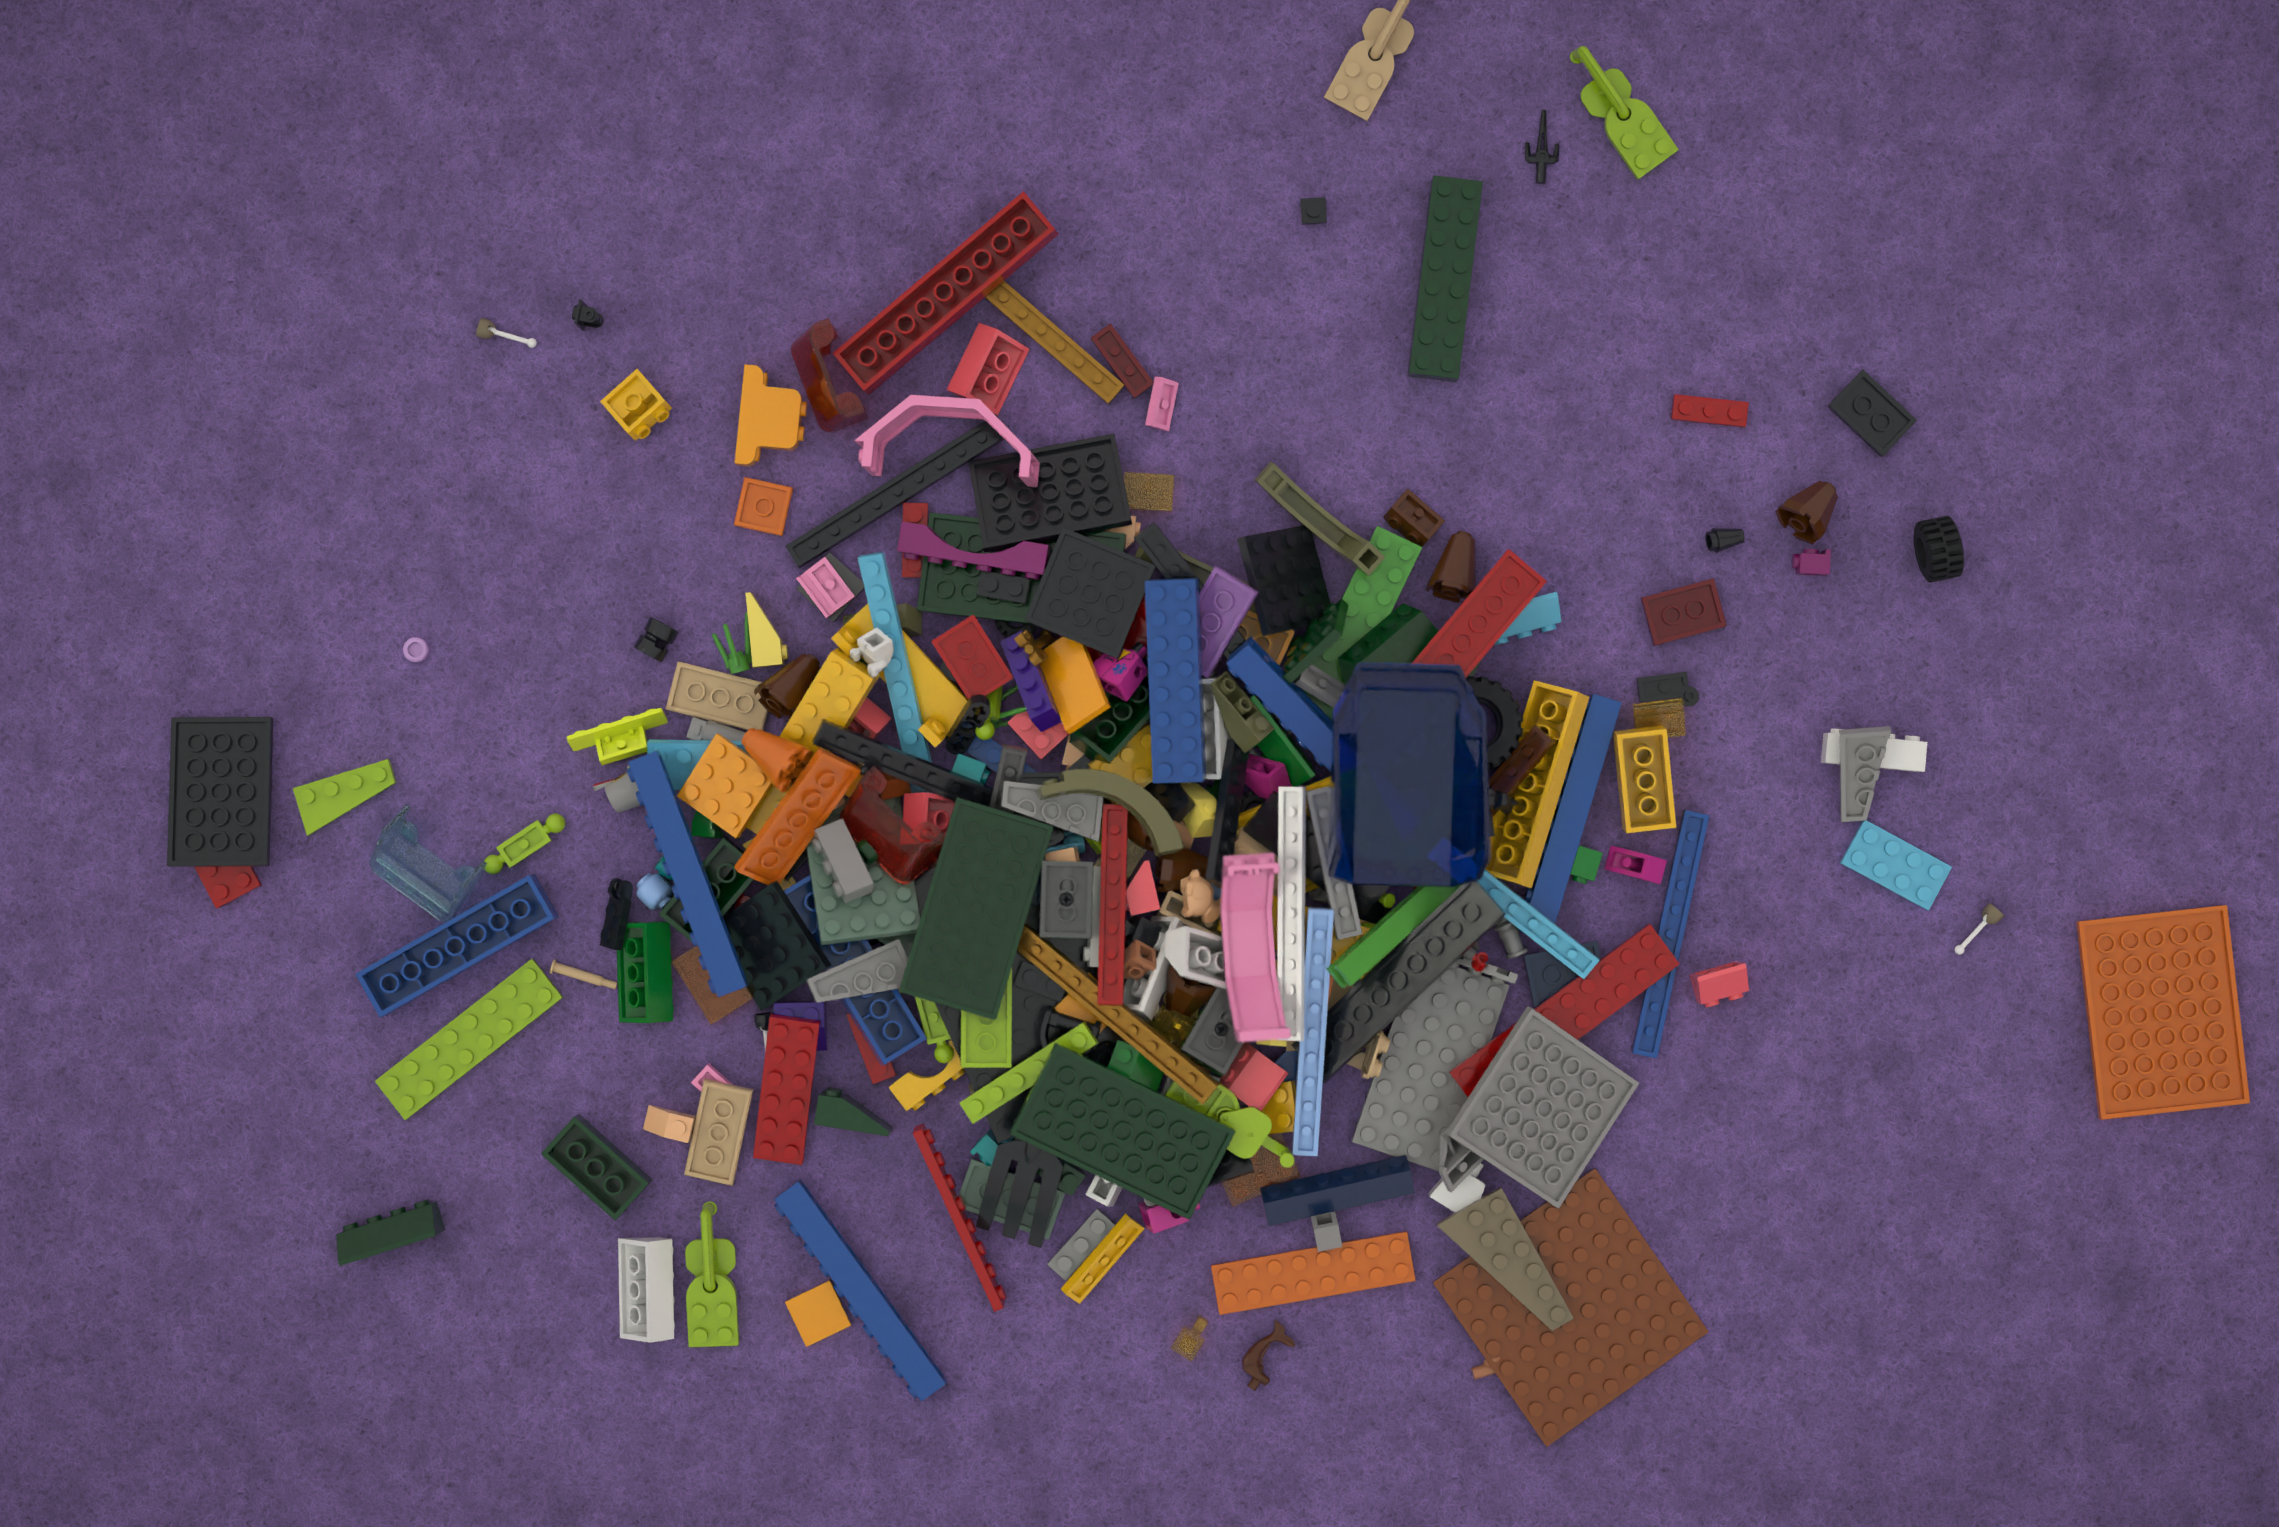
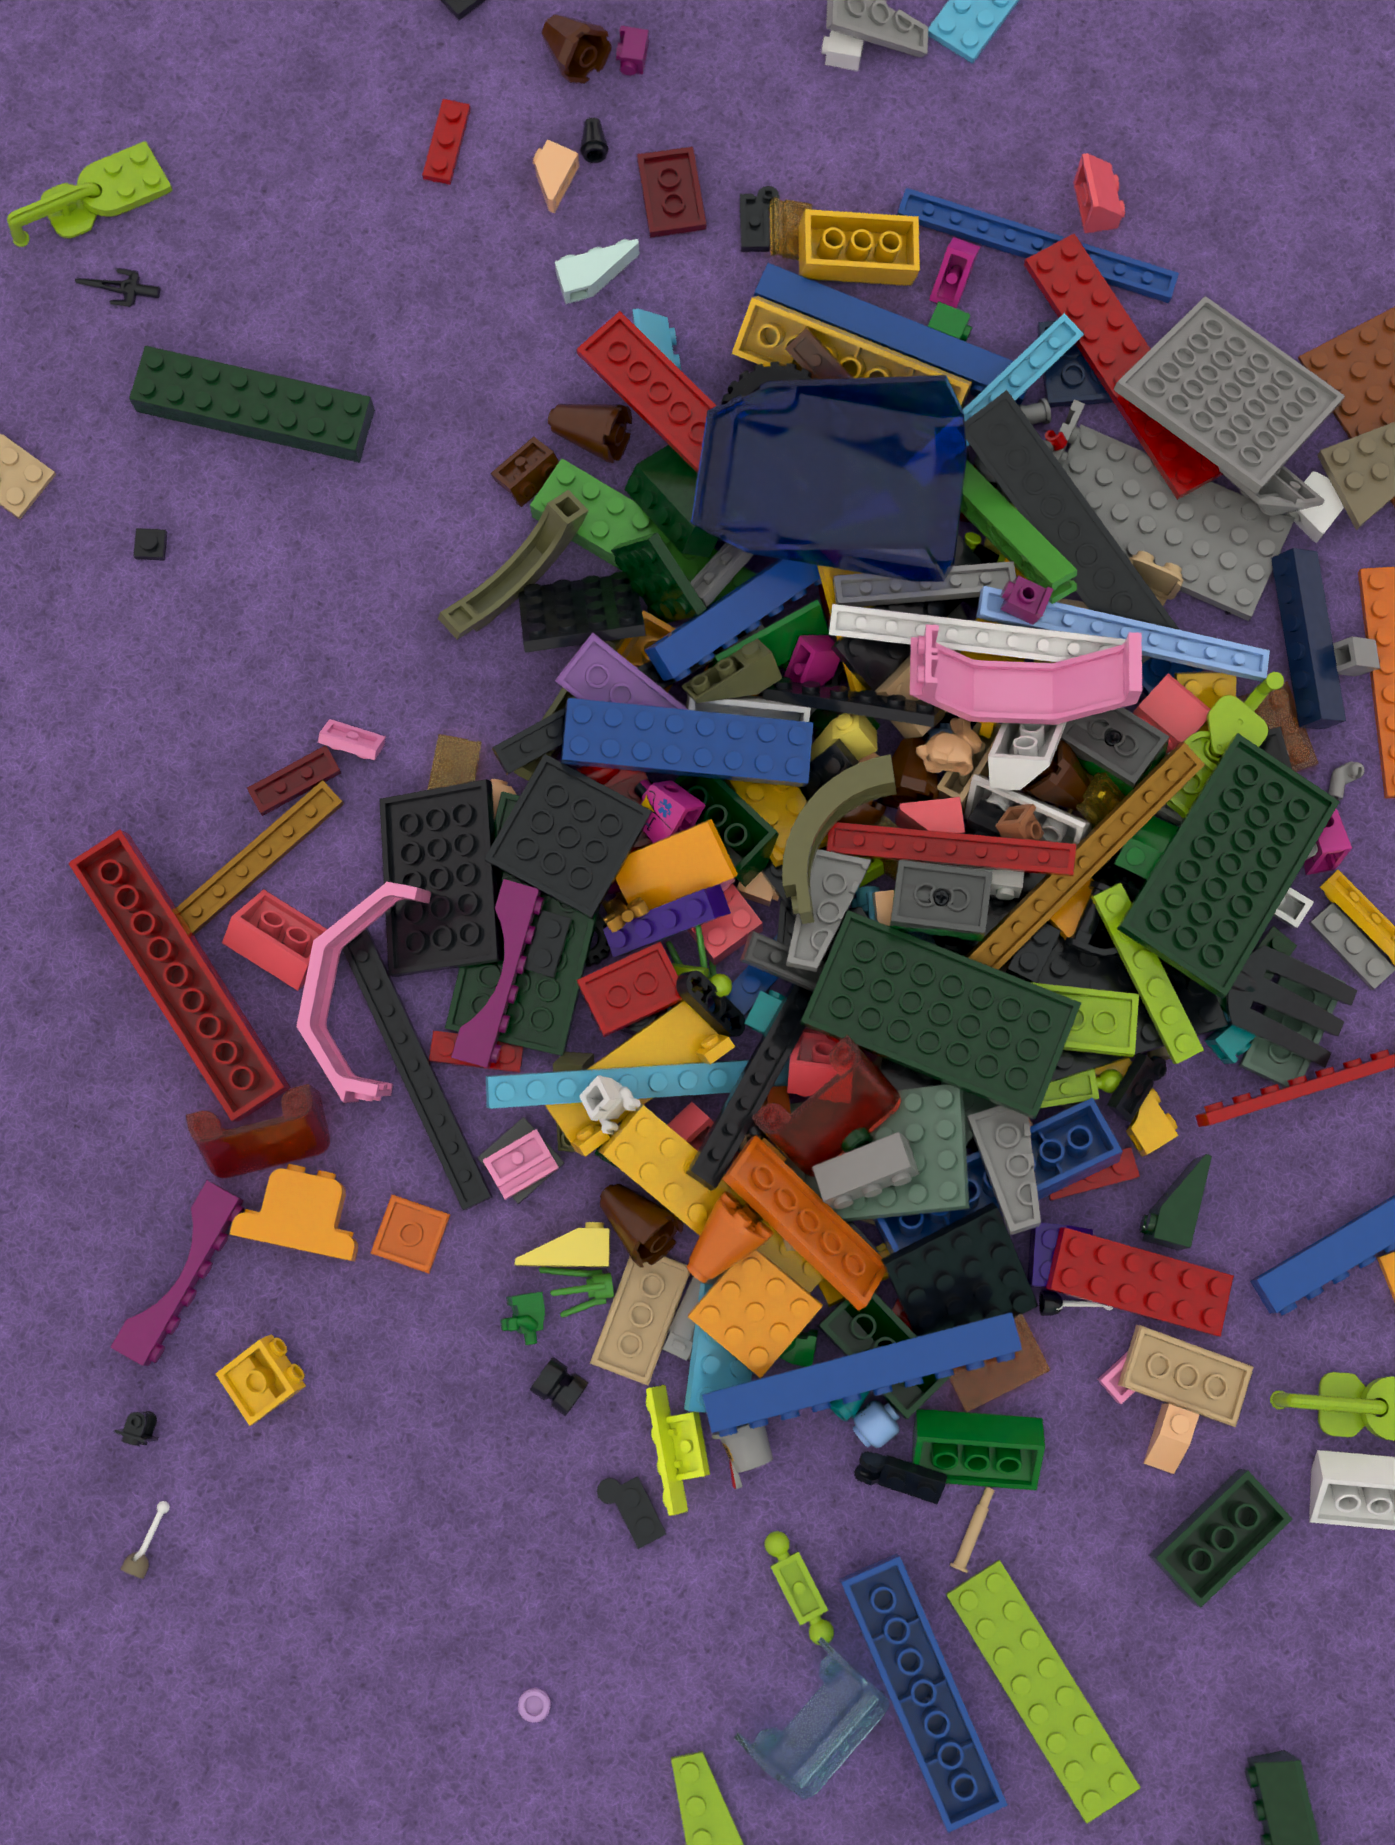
camera: 85 degrees left, 10 degrees down
none -> magenta arch [110,1181,244,1366]
none -> green piece [500,1292,545,1345]
none -> light nougat slope [533,139,579,213]
none -> light aqua slope [555,239,639,304]
none -> black hinge [597,1476,667,1549]
none -> magenta brick [1000,575,1053,625]
none -> black hinge [1107,1053,1167,1123]
none -> light grey arm [1328,761,1364,800]

